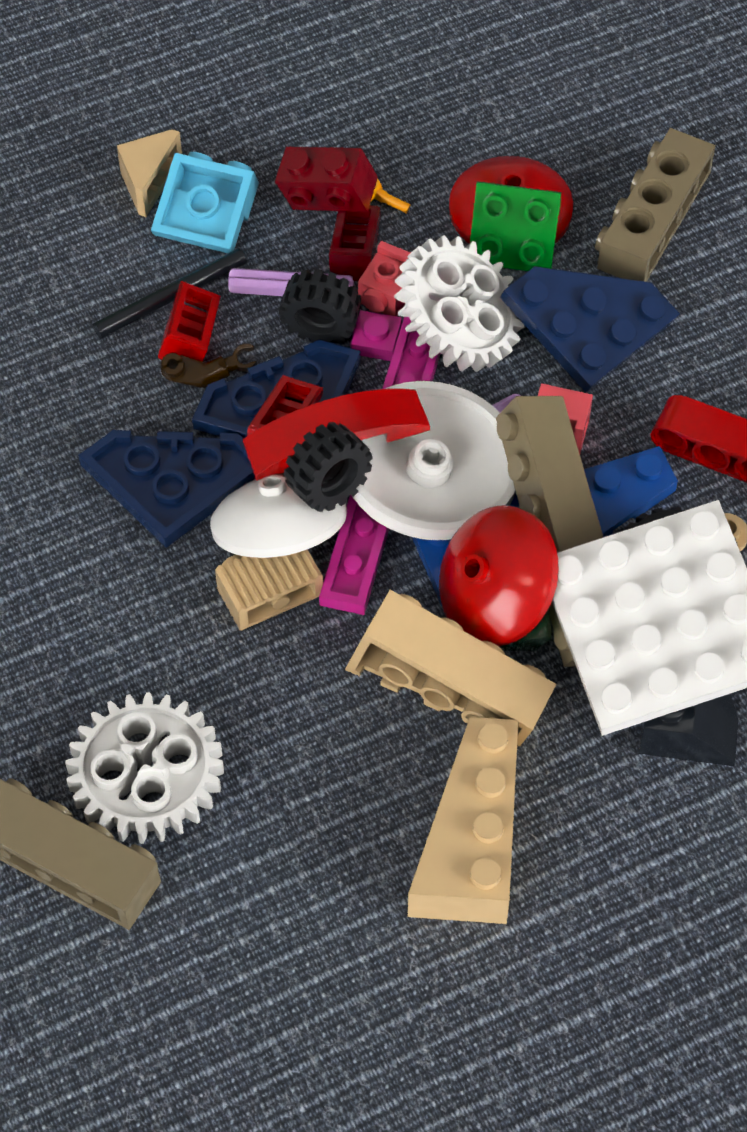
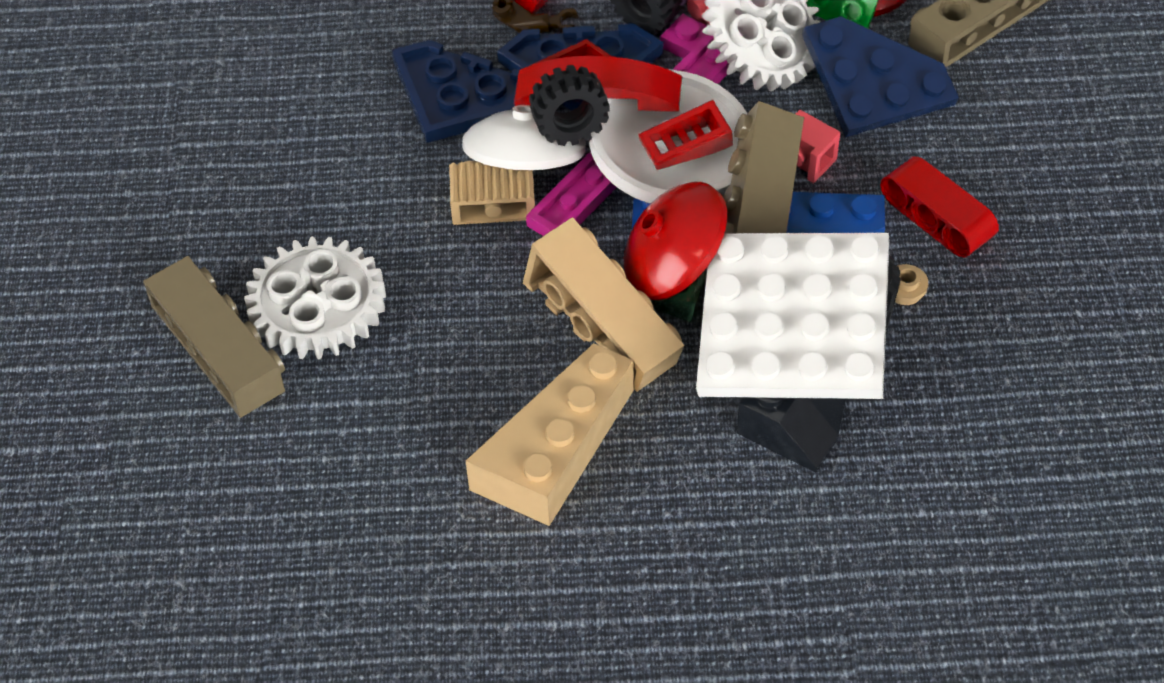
camera: 25 degrees right, 5 degrees down
none -> red slope [638,100,733,170]

